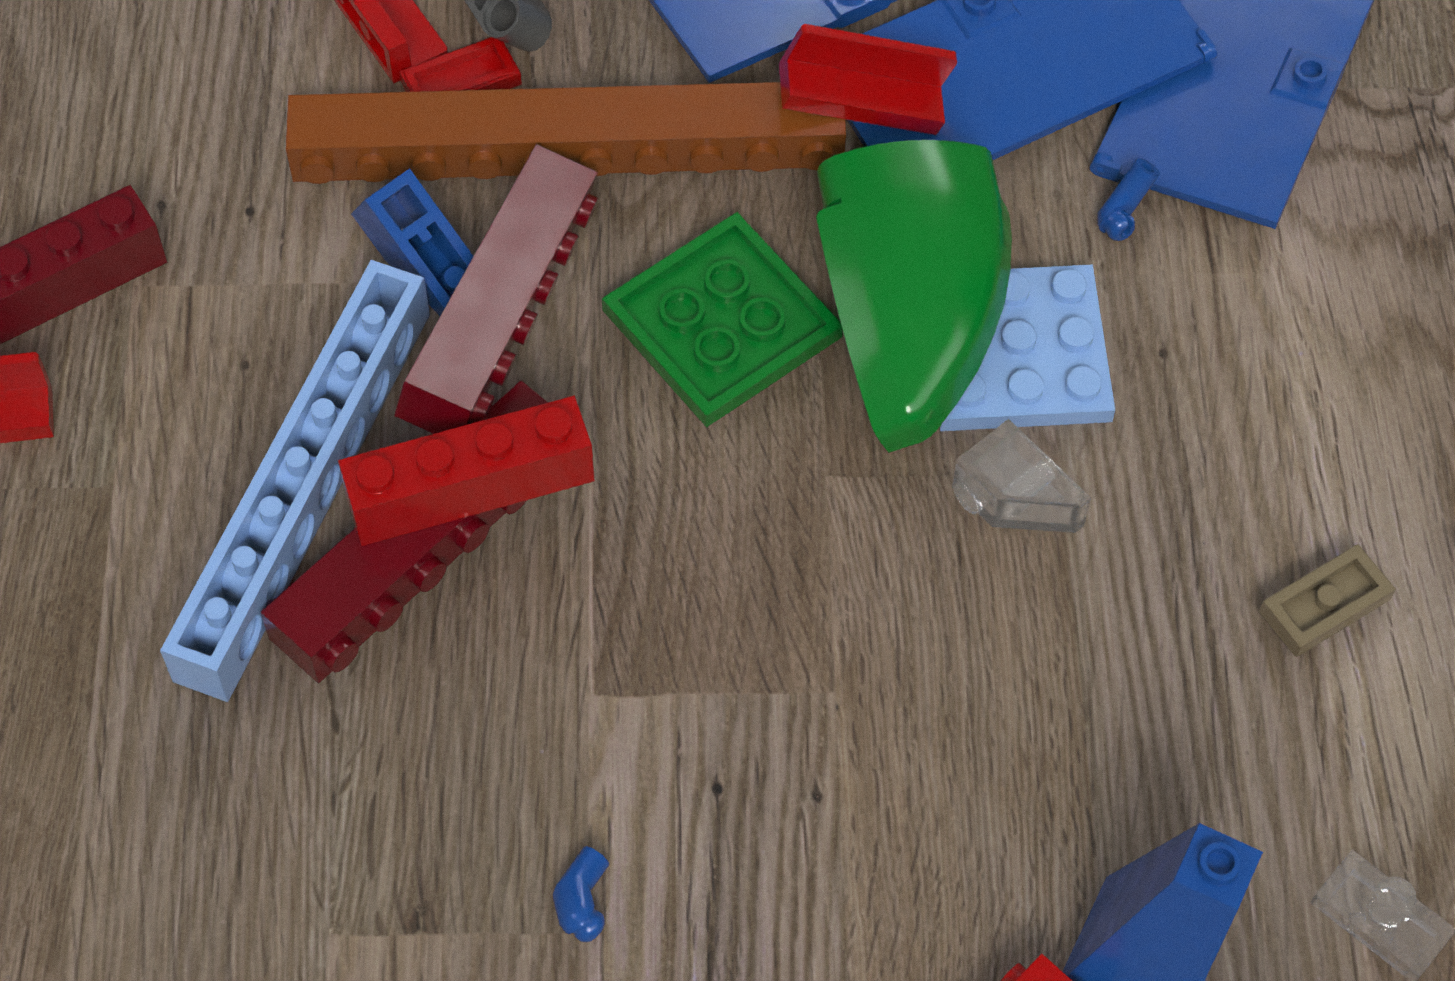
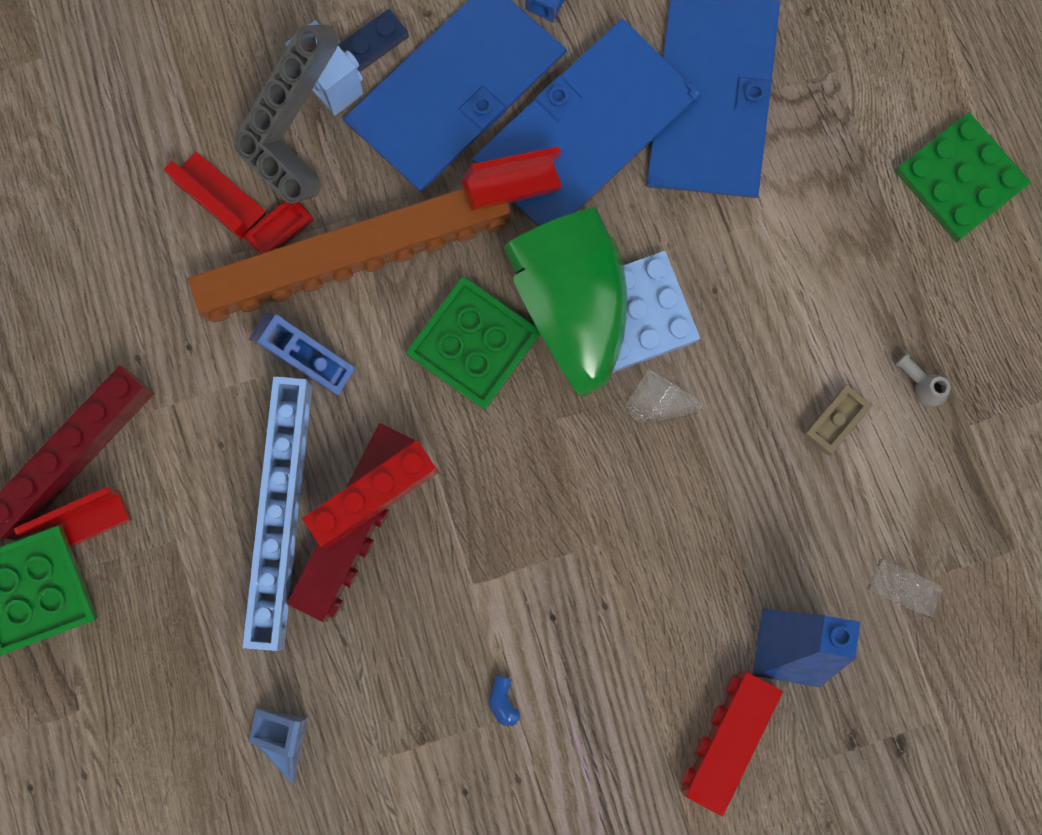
camera: 20 degrees left, 20 degrees up
brick [394,144,599,434] -> none
blue arm [1097,158,1160,241] -> none
none -> medium blue slope [249,708,308,786]

